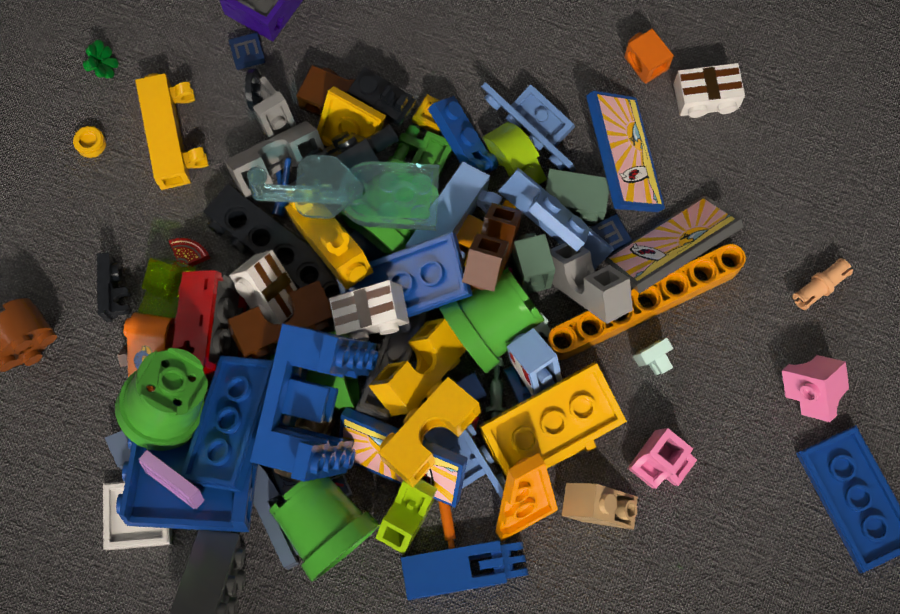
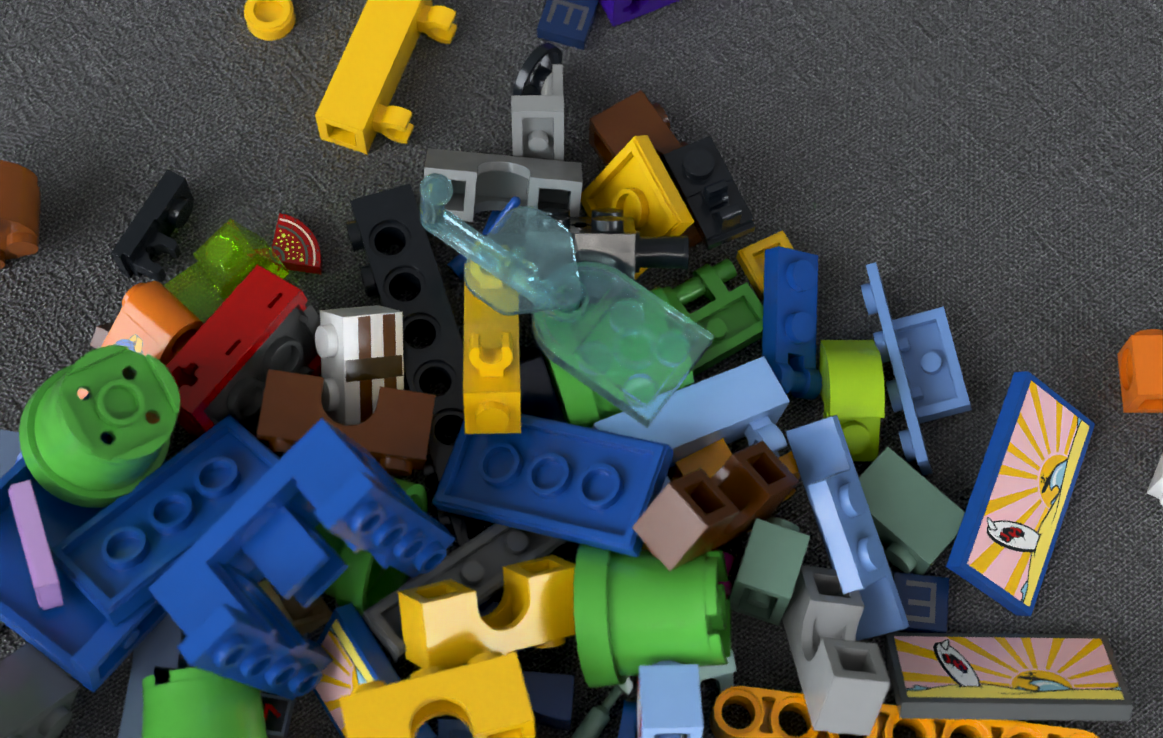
camera: 30 degrees right, 5 degrees down
white brick [329,280,409,341] -> none

